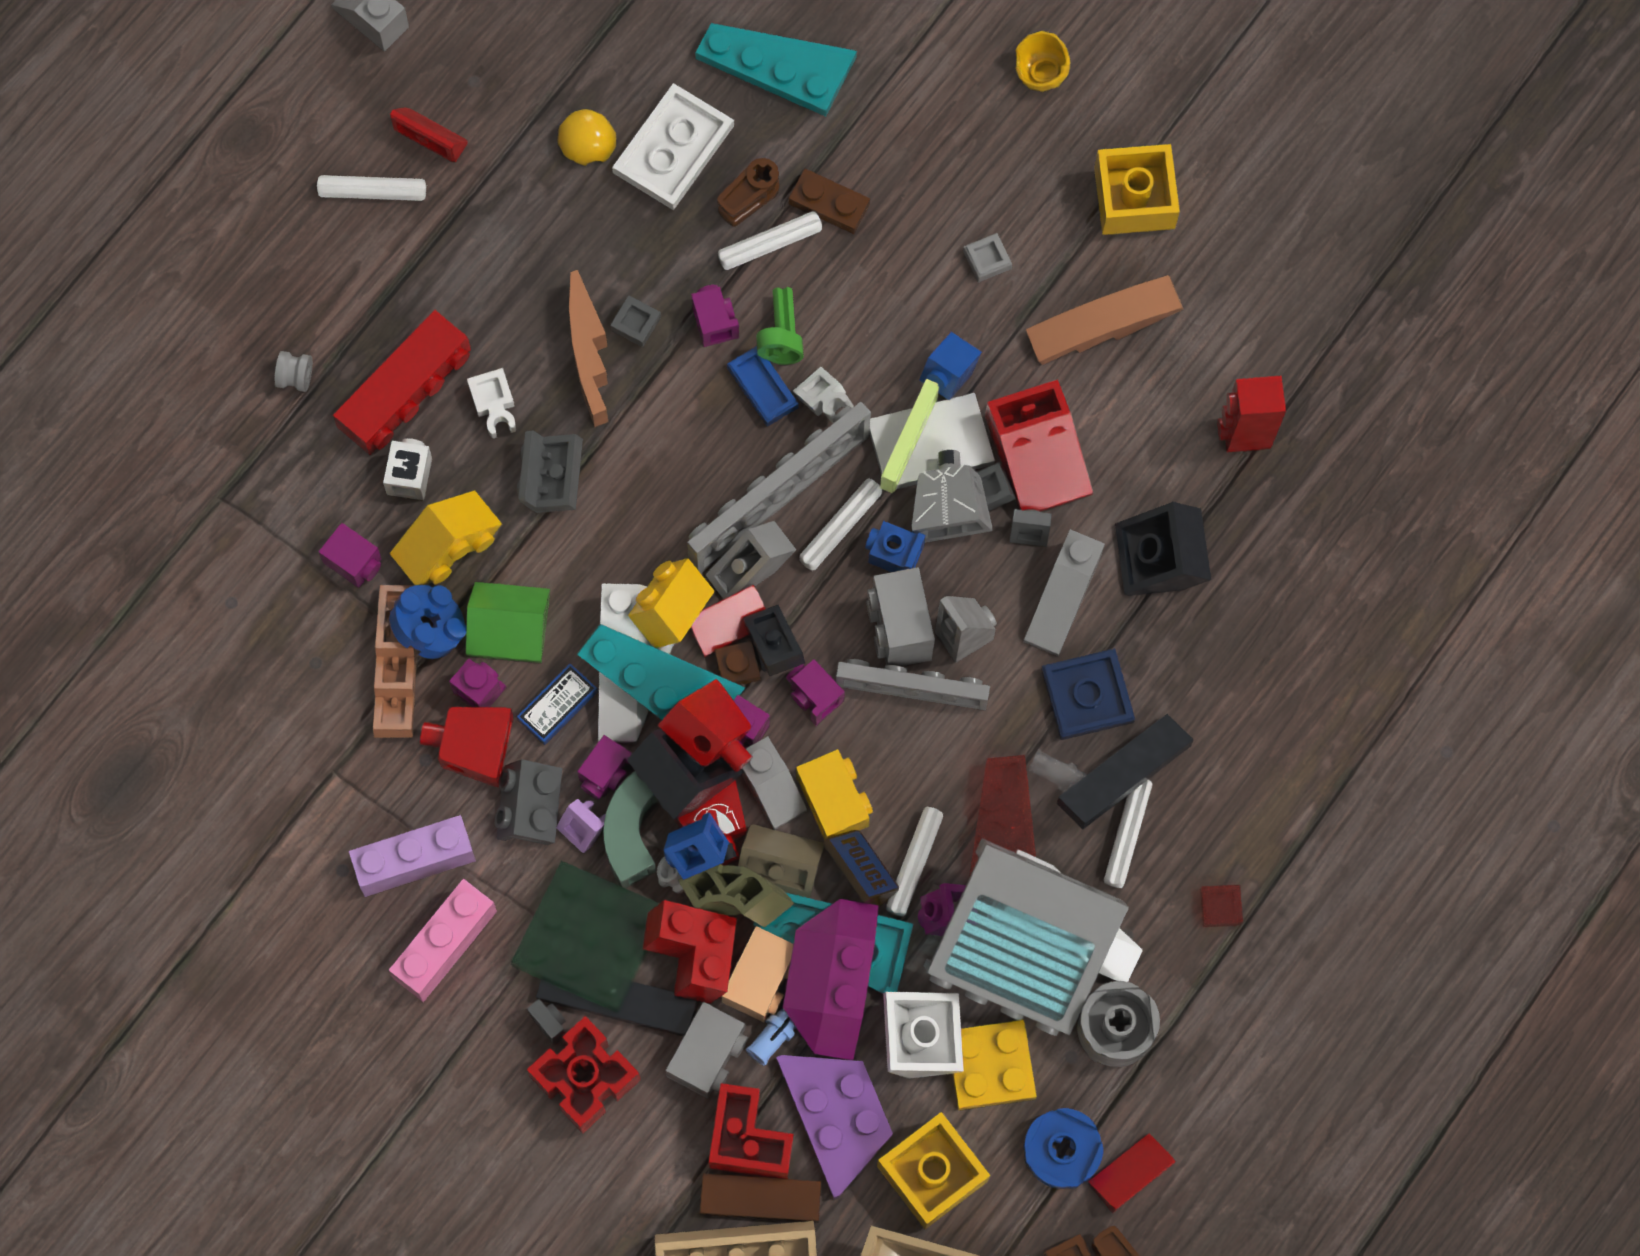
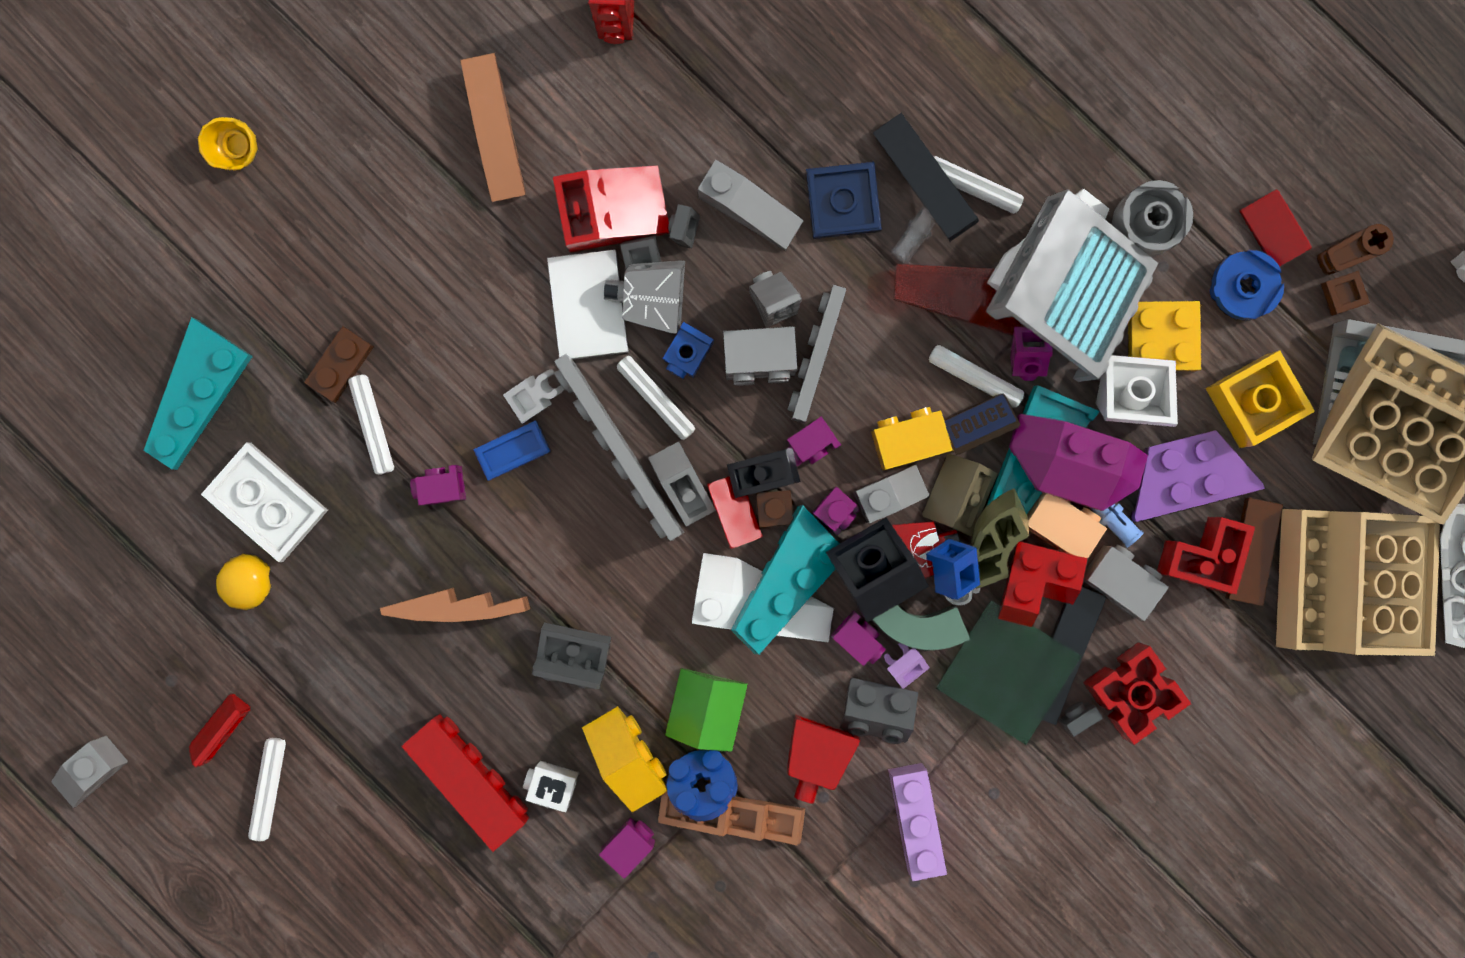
camera: 75 degrees left, 15 degrees up
light grey wheel [275,351,313,392] -> none
bright pink brick [389,879,497,1002] -> none
magenta brick [449,658,507,707] -> none
white plate [467,368,516,439] -> none
tile [517,664,598,745] -> none
dark grey plate [610,296,661,347] -> none
yellow brick [628,558,715,648] -> none
red torso [658,679,753,772] -> none
reddish brown piece [717,158,780,227] -> none
bright green piece [756,287,804,365] -> none
yellowish green tile [880,379,939,493] -> none
blue brick [919,332,982,400] -> none
light grey tile [963,233,1012,283] -> none
yellow brick [1094,144,1180,235] -> none
black slope [1115,502,1211,596] -> none
clear red tile [1200,885,1243,927] -> none

